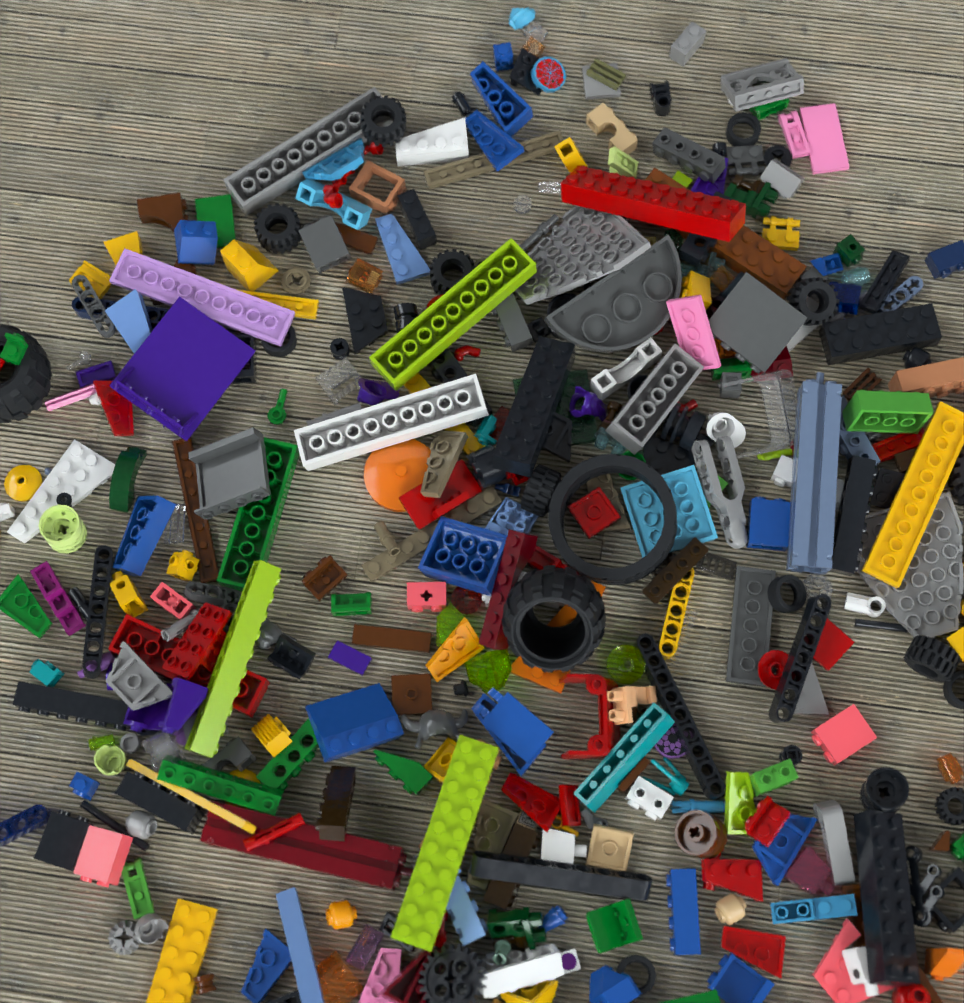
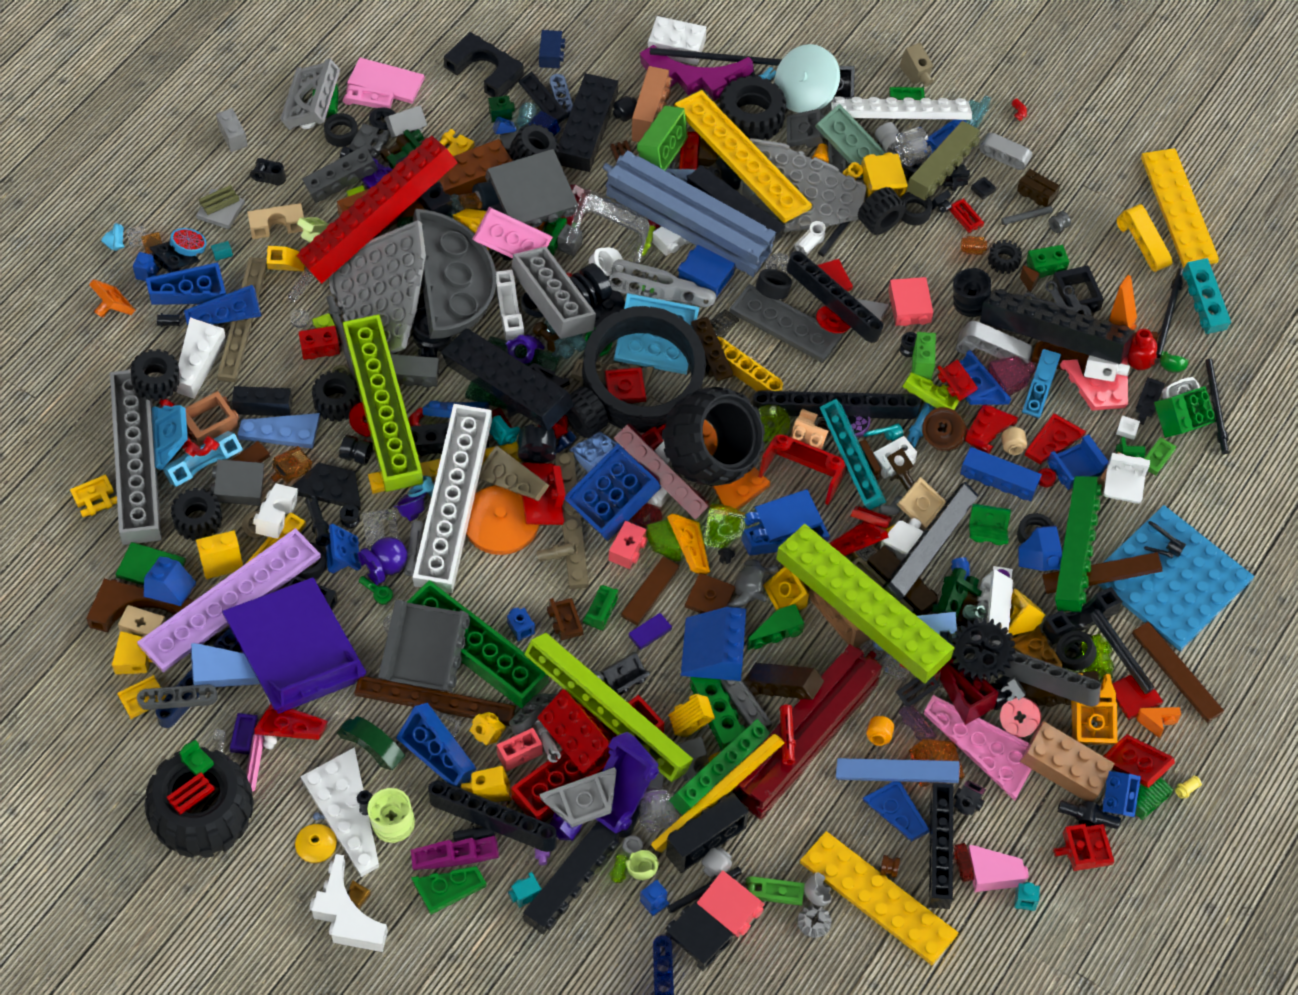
camera: 70 degrees left, 15 degrees down
none -> yellow plate [70,474,117,518]
none -> orange tile [89,279,136,318]
none -> tan brick [118,605,166,637]
none -> teal slope [211,241,233,261]
none -> white arch [253,483,298,539]
none -> red brick [298,326,340,360]
none -> black pin [305,495,331,546]
none -> lime plate [312,313,336,329]
none -> blue bracket [325,524,361,574]
none -> dark purple tile [357,537,408,585]
none -> medium azure piece [407,476,435,497]
none -> blue wing [423,401,489,418]
none -> black arch [444,32,524,97]
none -> blue brick [507,608,535,642]
none -> light grey tile [721,679,772,729]
none -> dark brown bracket [887,449,915,491]
none -> red tile [1038,468,1056,488]

